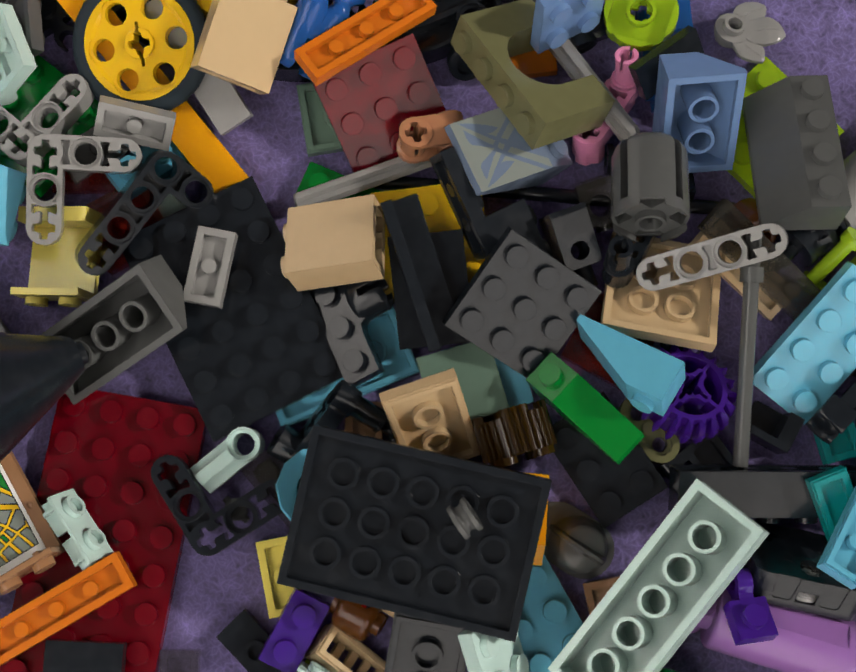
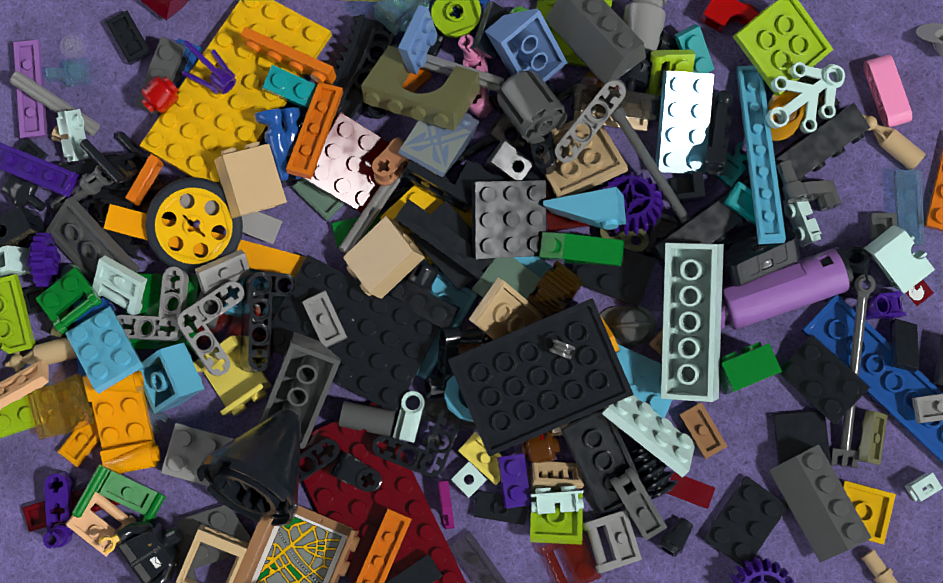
camera: 35 degrees left, 0 degrees up
light aqua hinge [42,488,114,571] -> none
dark purple plate [723,568,779,646] -> none
none -> black beam [299,439,341,484]
none -> black piece [331,451,382,492]
none -> dark grey pin [339,401,395,436]
none -> magenta tile [438,481,455,529]
none -> light aqua piece [451,462,487,498]

